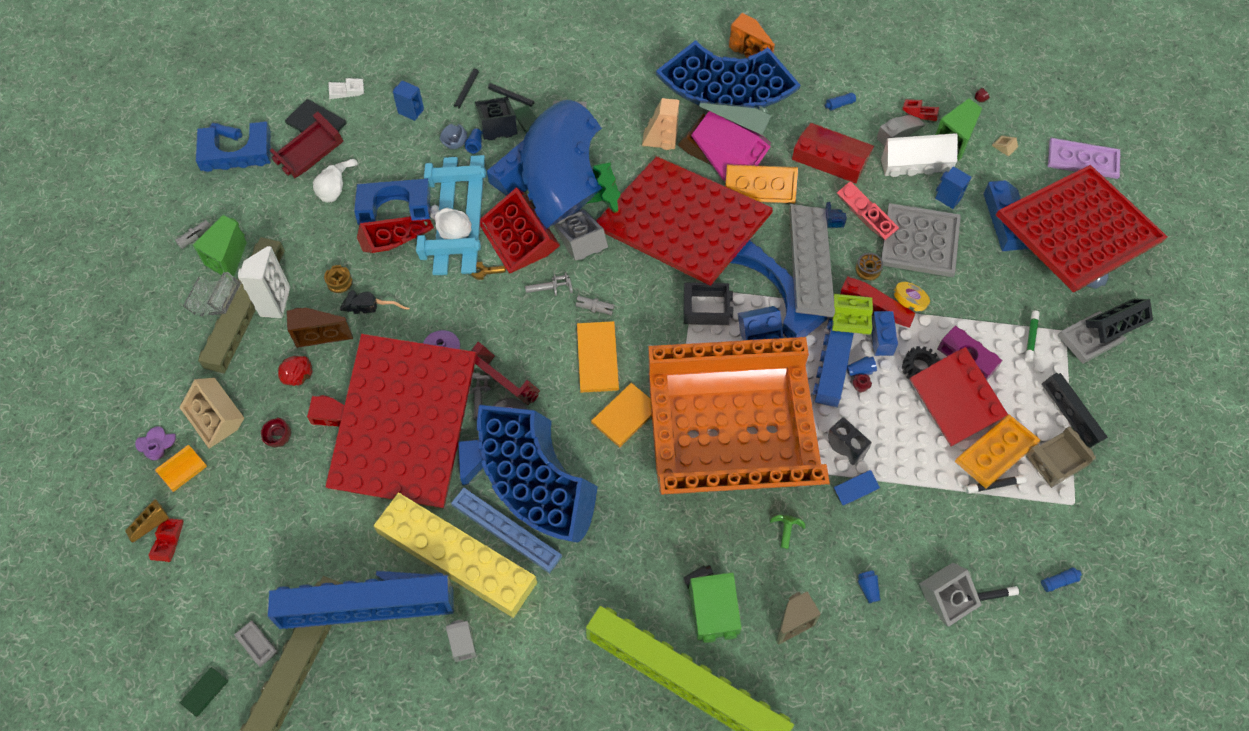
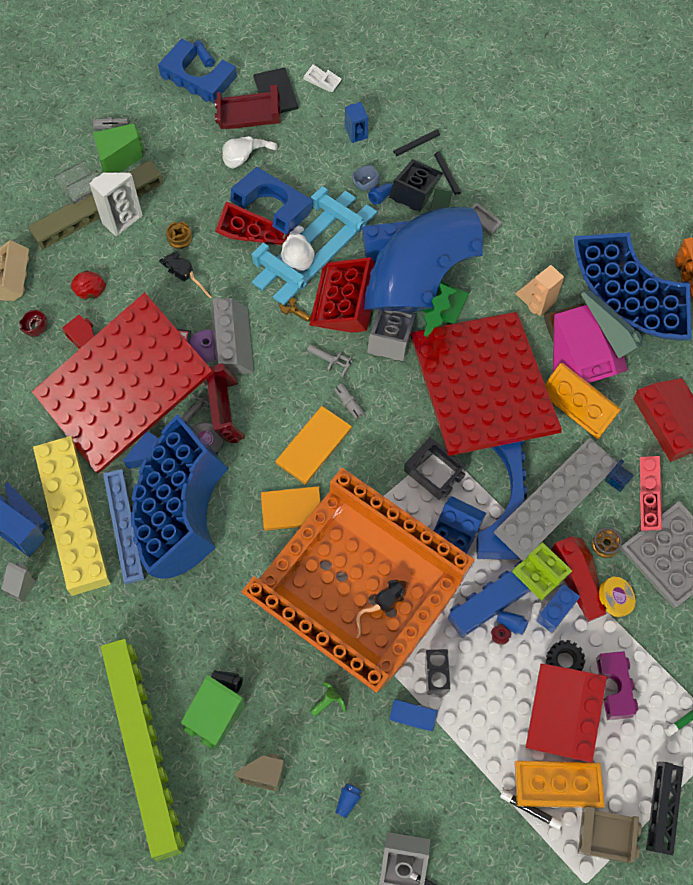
camera: 40 degrees right, 5 degrees up
reddish brown slope [286,307,353,348] -> none
none -> light grey slope [211,298,254,374]
none -> black animal [356,580,408,639]

